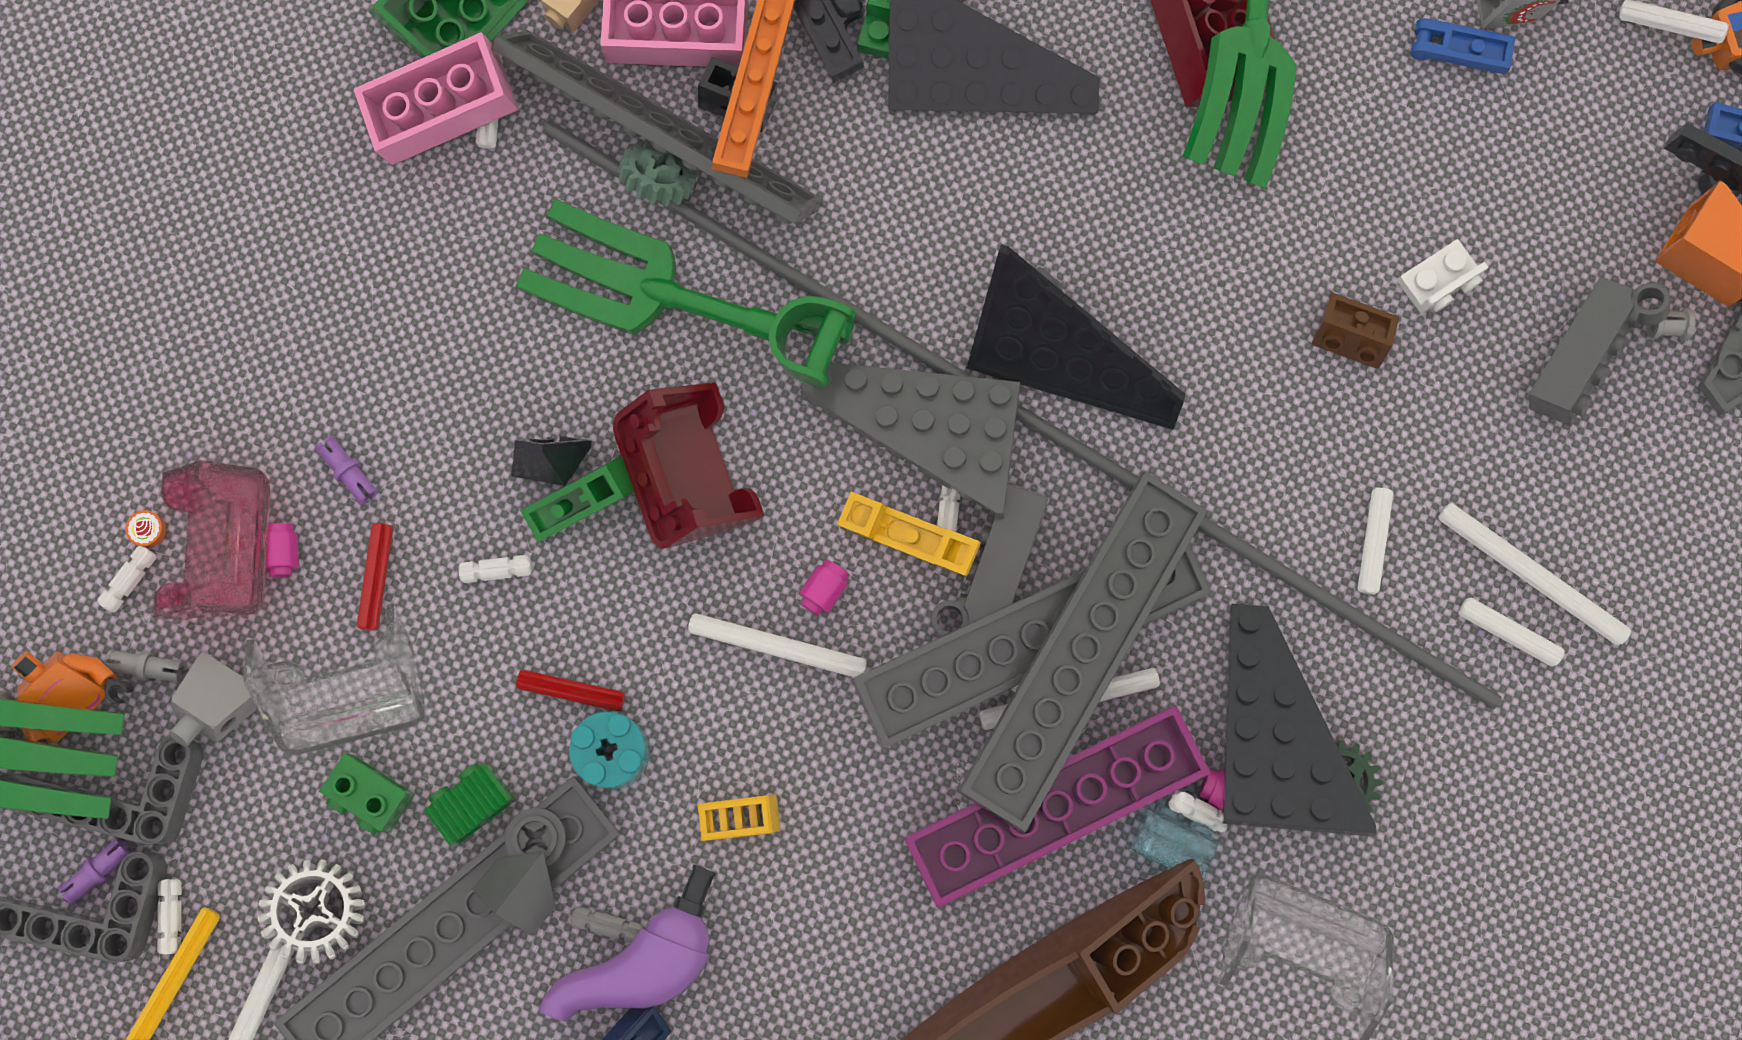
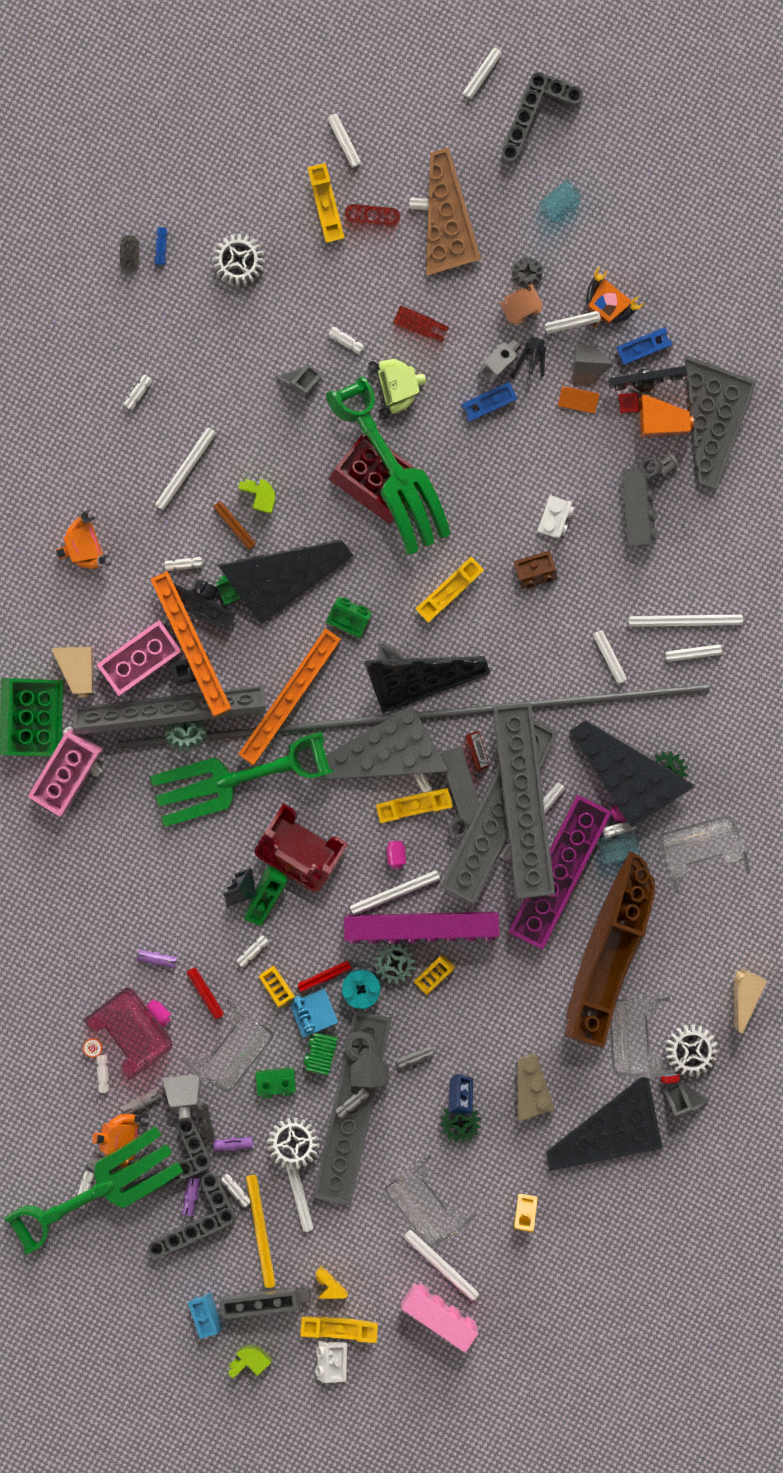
camera: 45 degrees left, 10 degrees up
medium lavender animal [538,864,716,1022] -> none
none -> clear smoke plate [196,1103,216,1142]
none -> medium lavender pin [214,1136,253,1152]
none -> orange plate [238,628,341,765]
none -> yellow slope [258,966,296,1009]
none -> dark azure hinge [289,988,338,1038]
none -> green bracket [326,597,372,638]
none -> light grey axle [336,1088,369,1118]
none -> magenta brick [344,911,499,944]
none -> sand green gear [374,942,415,984]
none -> yellow slope [415,556,484,623]
none -> slope [465,731,490,771]
none -> black plant [511,337,546,379]
none -> orange slope [558,386,599,414]
none -> dark grey slope [573,345,613,385]
none -> red tile [618,392,640,414]

